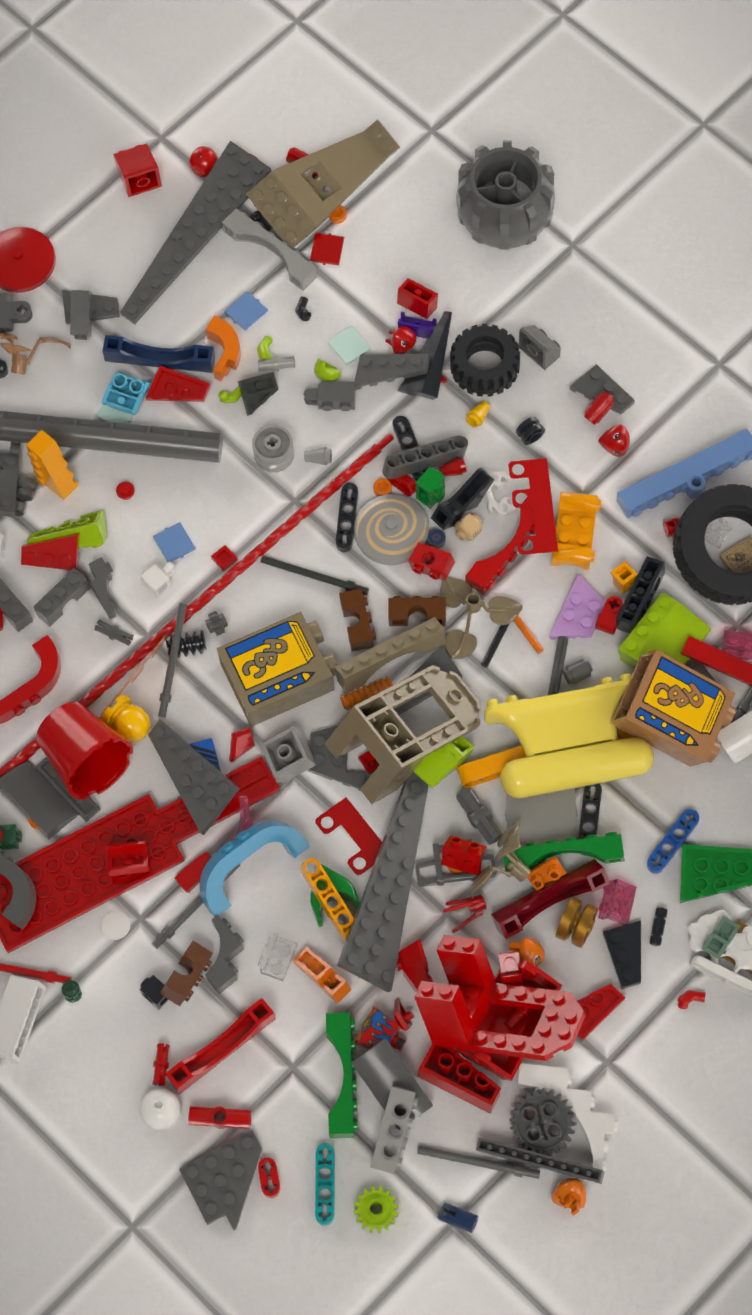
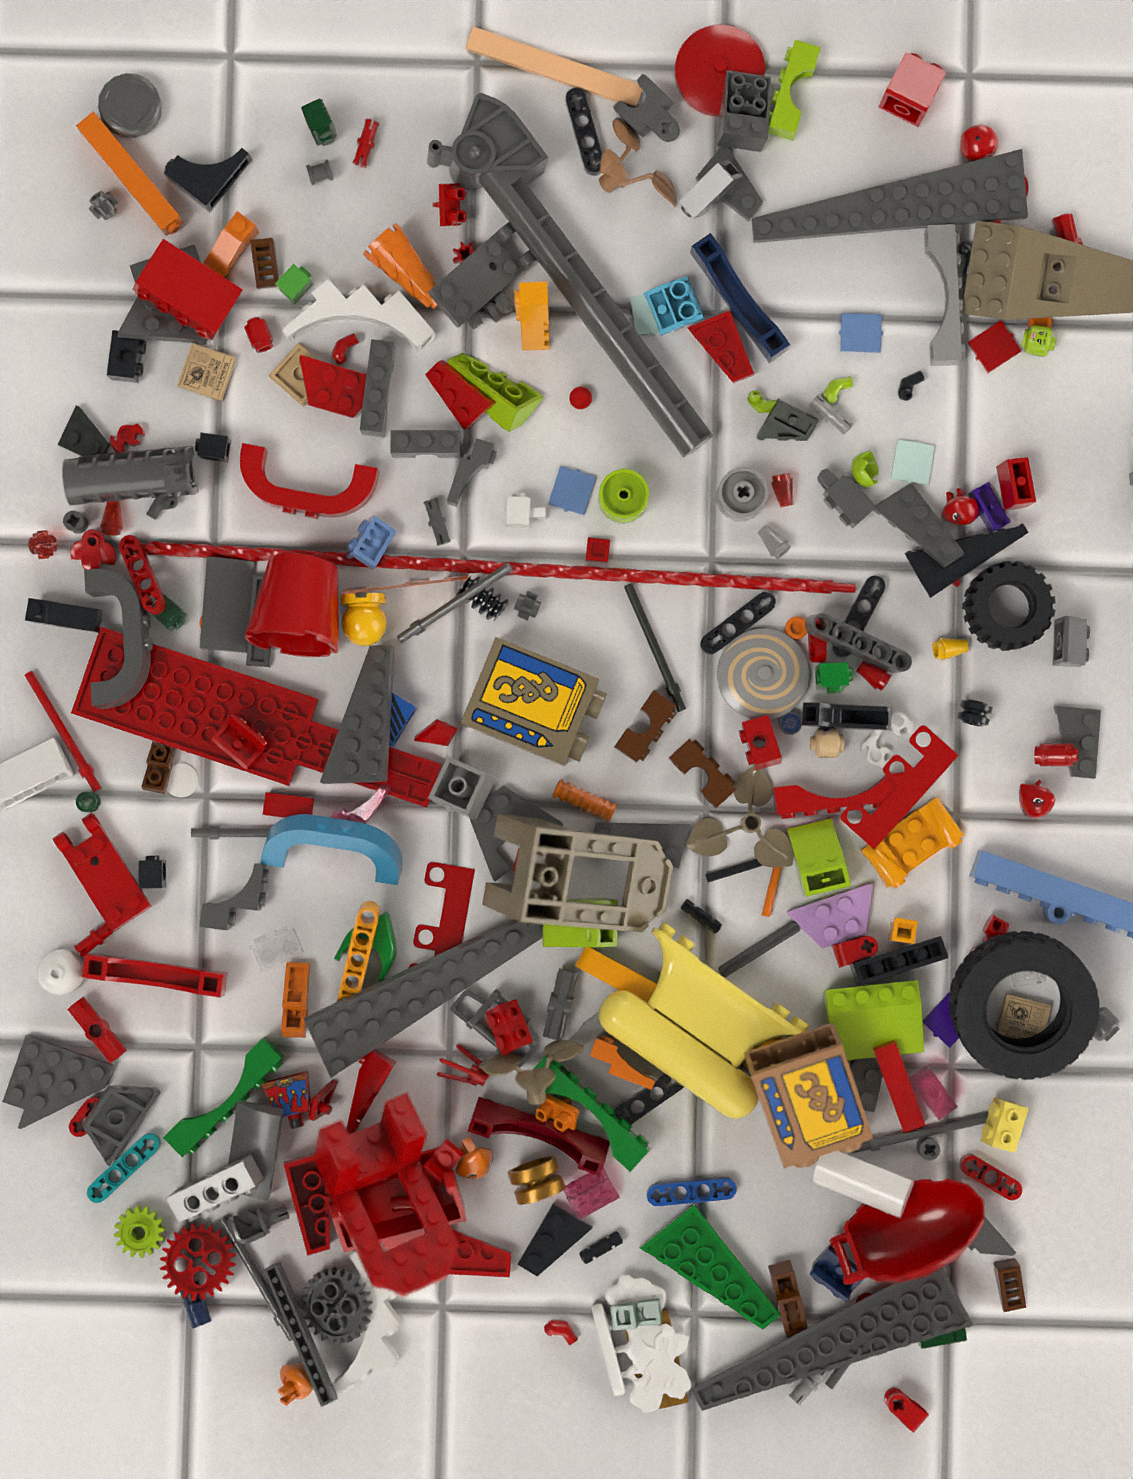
camera: 40 degrees right, 20 degrees up
reddish brown arch [159,941,213,1006] -> none
orange arch [206,315,241,382] -> none
dark tan arch [335,617,446,694] -> none
dark grey brick [562,659,593,684] -> none
none -> red hinge [53,812,152,932]
none -> dark grey wing [82,1085,161,1166]
none -> reddish brown slope [141,741,175,794]
none -> red gear [160,1223,236,1301]
none -> dark grey piece [227,1204,290,1245]
none -> medium blue bracket [346,515,397,569]
none -> orange slope [590,1035,655,1090]
none -> lime wheel [598,469,649,524]
none -> black axle [681,899,722,934]
none -> dark grey slope [717,70,771,152]
none -> lime arch [768,40,821,141]
none -> clear red cone [770,473,793,507]
none -> lime slope [787,818,851,897]
none -> dark purple piece [922,992,959,1048]
none -> lime head [1021,325,1057,357]

